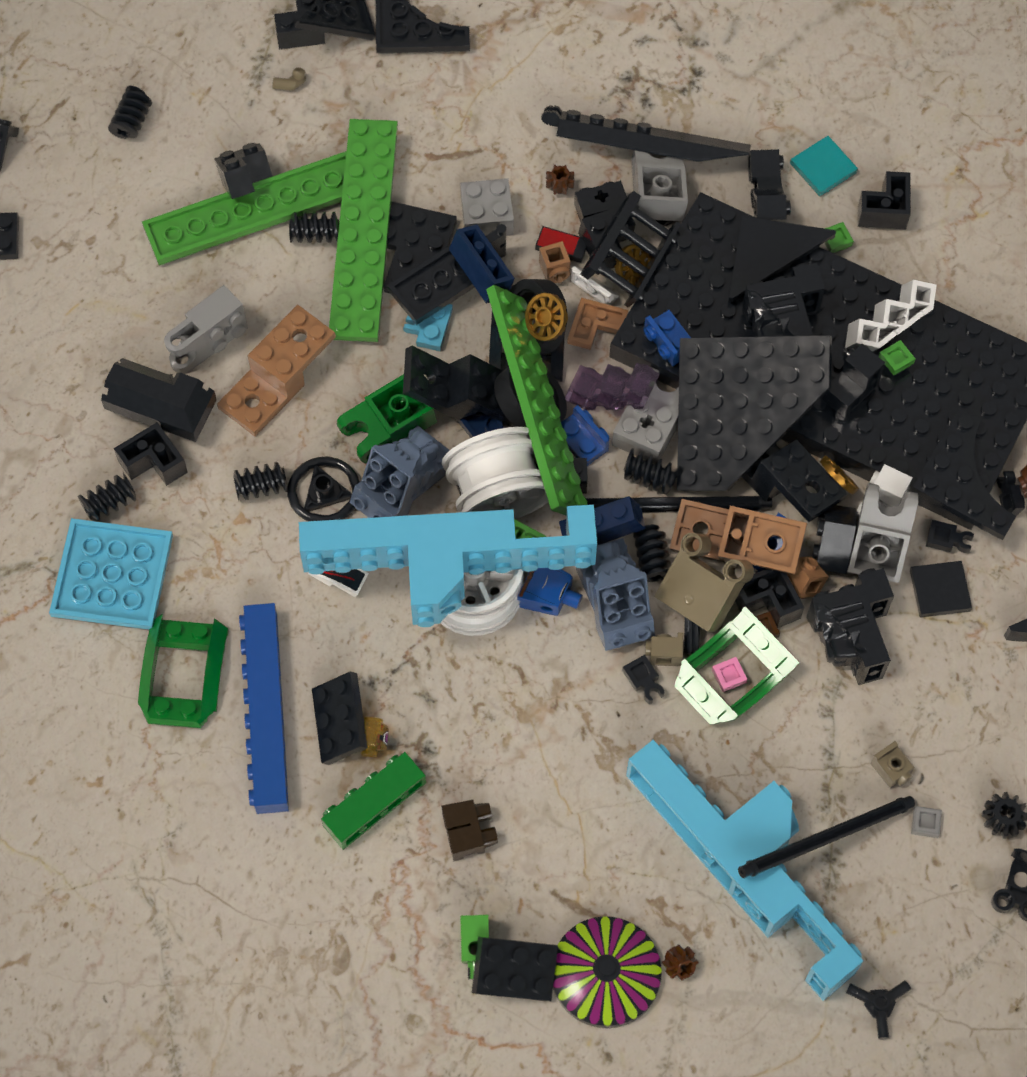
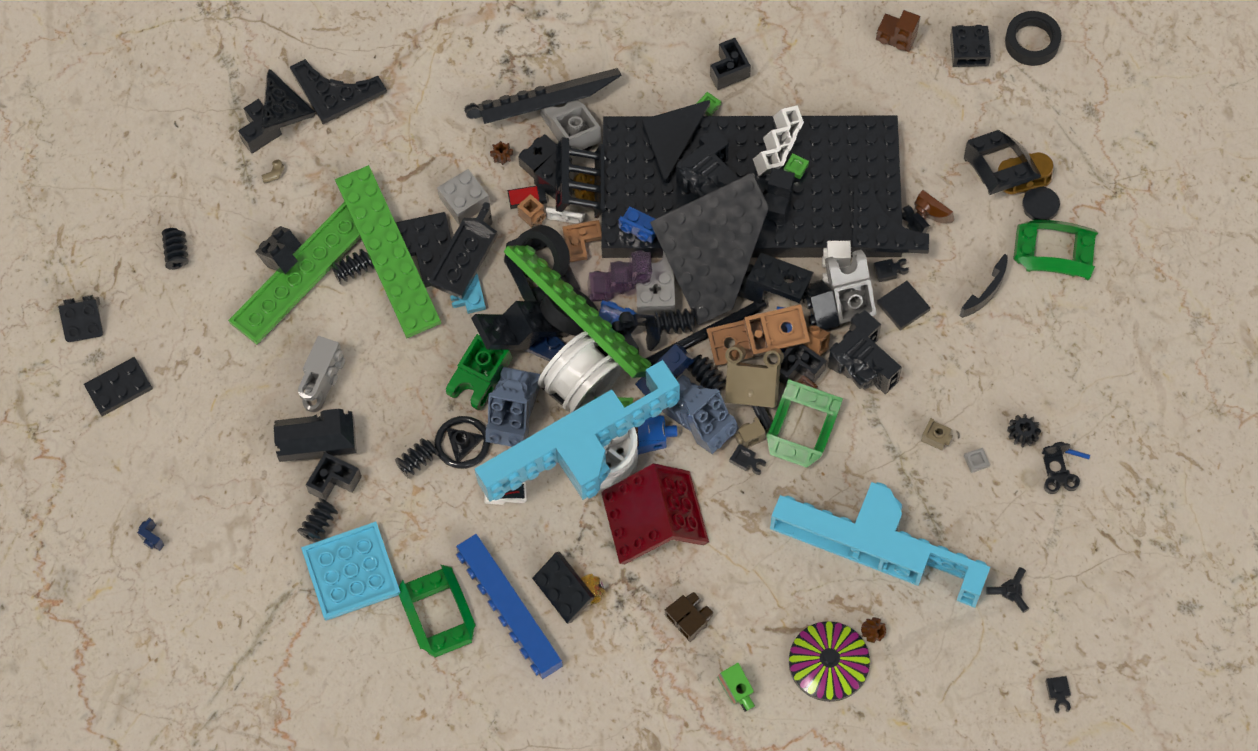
camera: 25 degrees left, 0 degrees up
medium nougat bracket [217,304,336,437] -> none
green brick [321,752,426,850] -> none
dark blue brick [449,224,515,304] -> none
black plate [471,937,558,1001] -> none
pearl gold wheel [525,293,568,341] -> none
bright pink plate [712,657,748,692] -> none
black piece [738,796,915,878] -> none
black brick [748,149,791,220] -> none
teal tile [790,136,858,197] -> none
pearl gold wheel [820,455,859,495] -> none
none -> dark red bracket [601,463,709,565]
none -> black piece [612,312,661,351]

